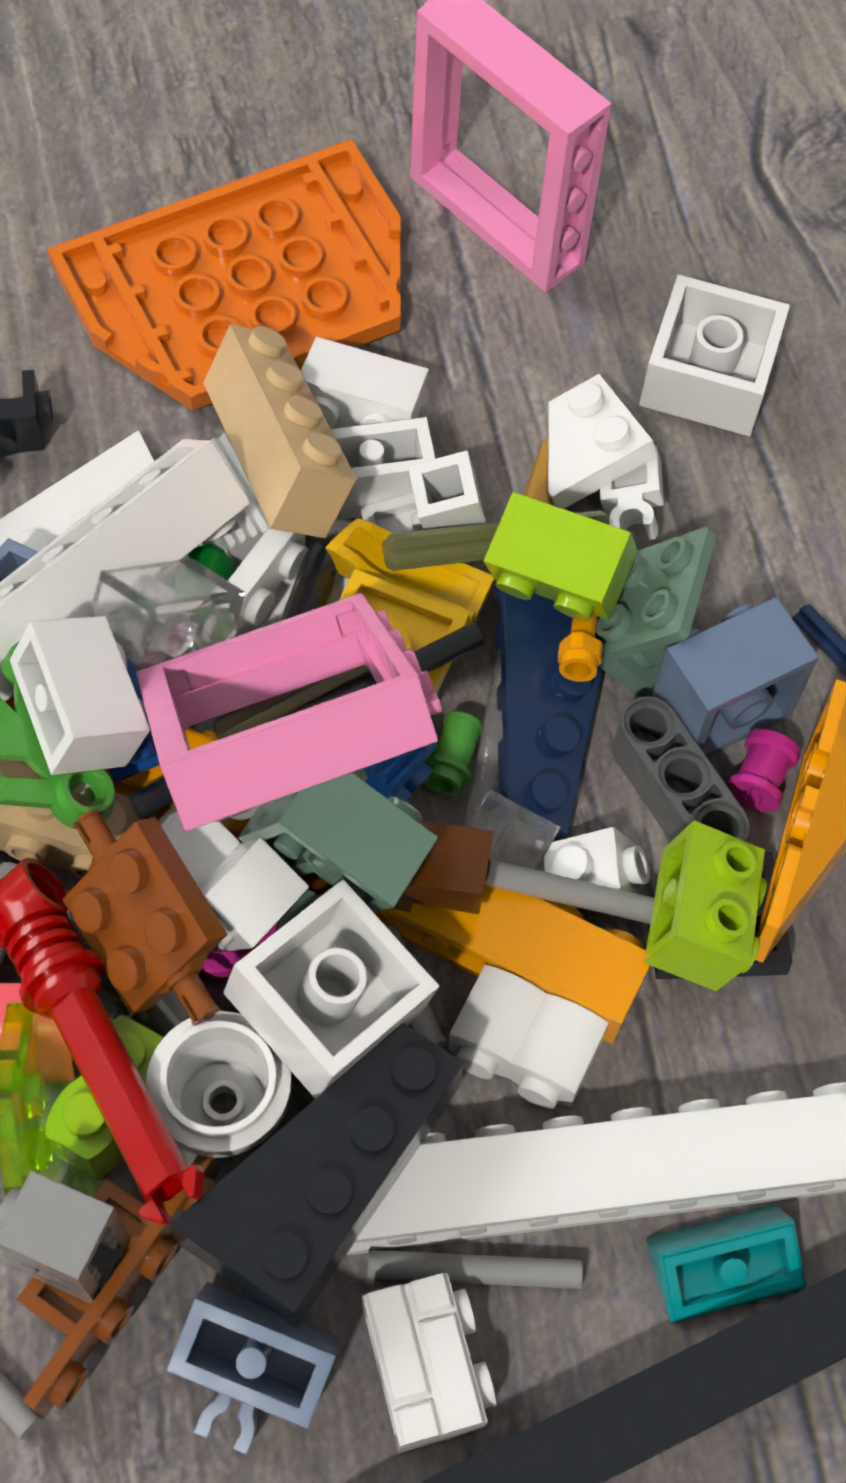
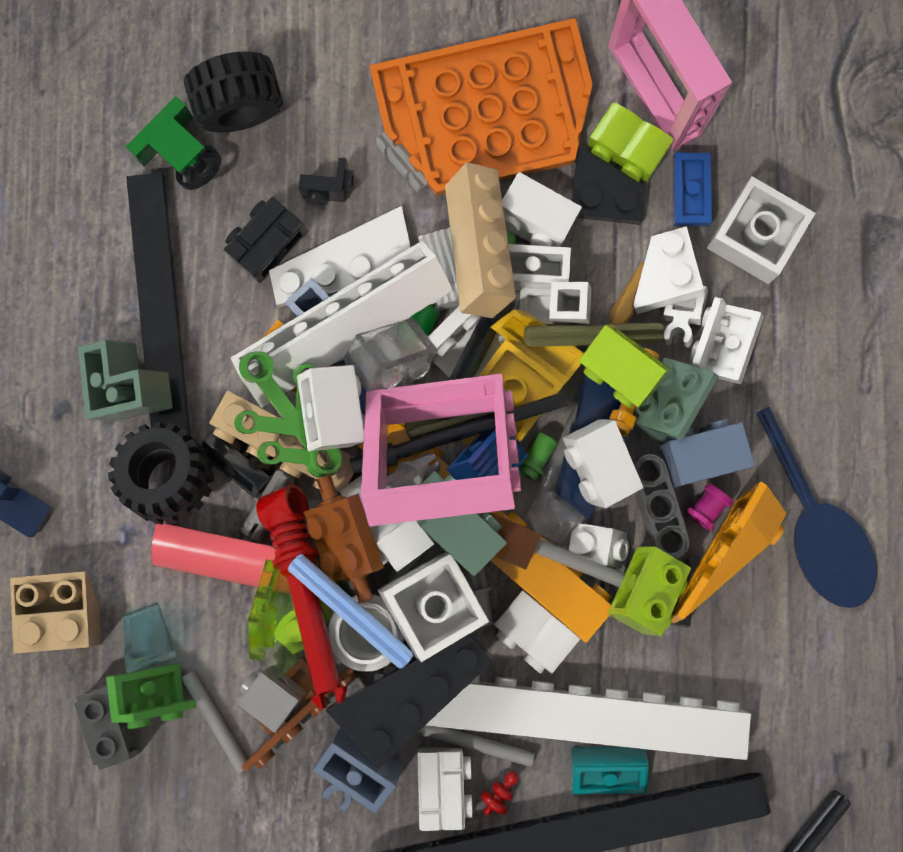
camera: 20 degrees right, 20 degrees up
none -> light blue axle [288,554,413,669]
none -> light grey axle [375,131,428,193]
none -> red hair [481,771,519,816]
none -> white brick [563,419,643,508]
none -> black wing [571,147,645,225]
none -> lime brick [588,102,674,182]
none -> blue plate [673,153,712,226]
none -> white bracket [691,297,764,384]

